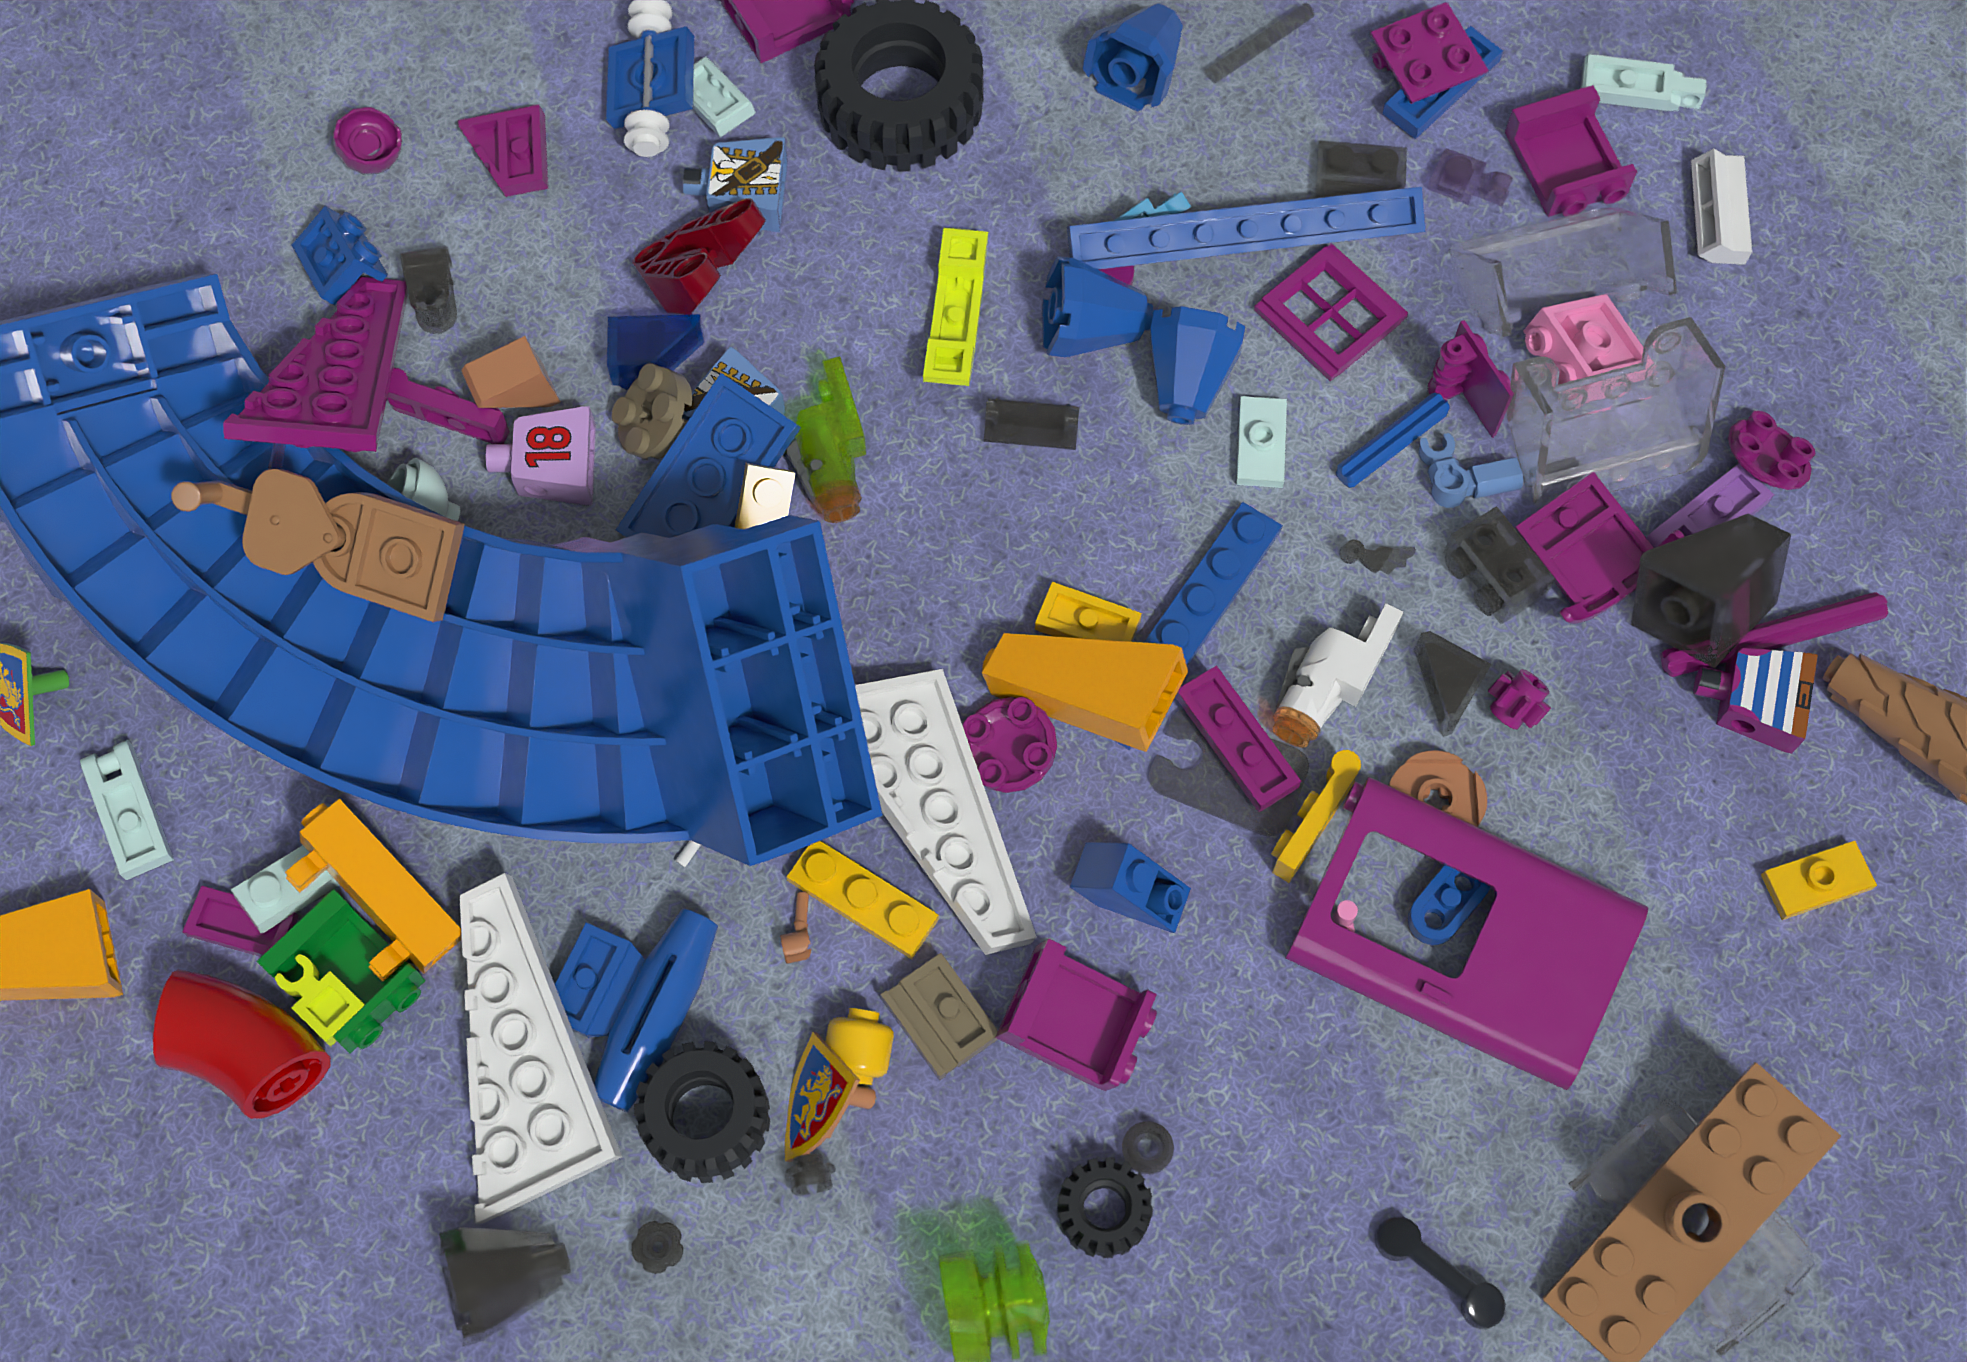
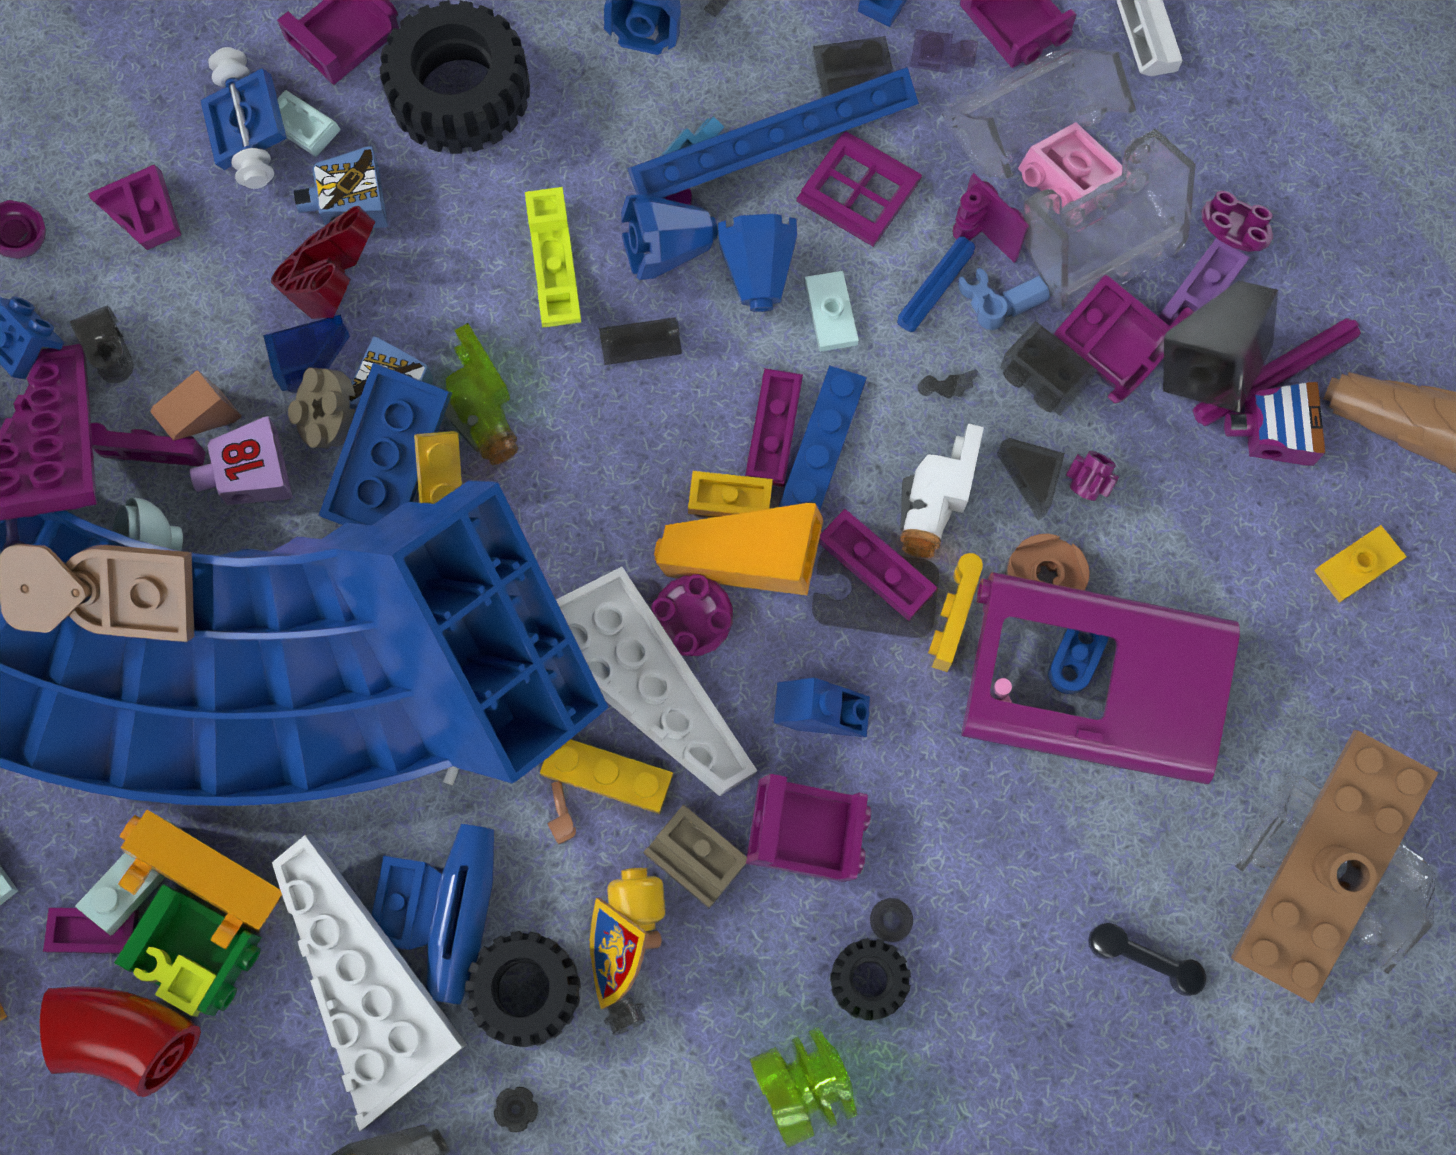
camera: 15 degrees left, 5 degrees up
none -> magenta tile [745,368,803,487]

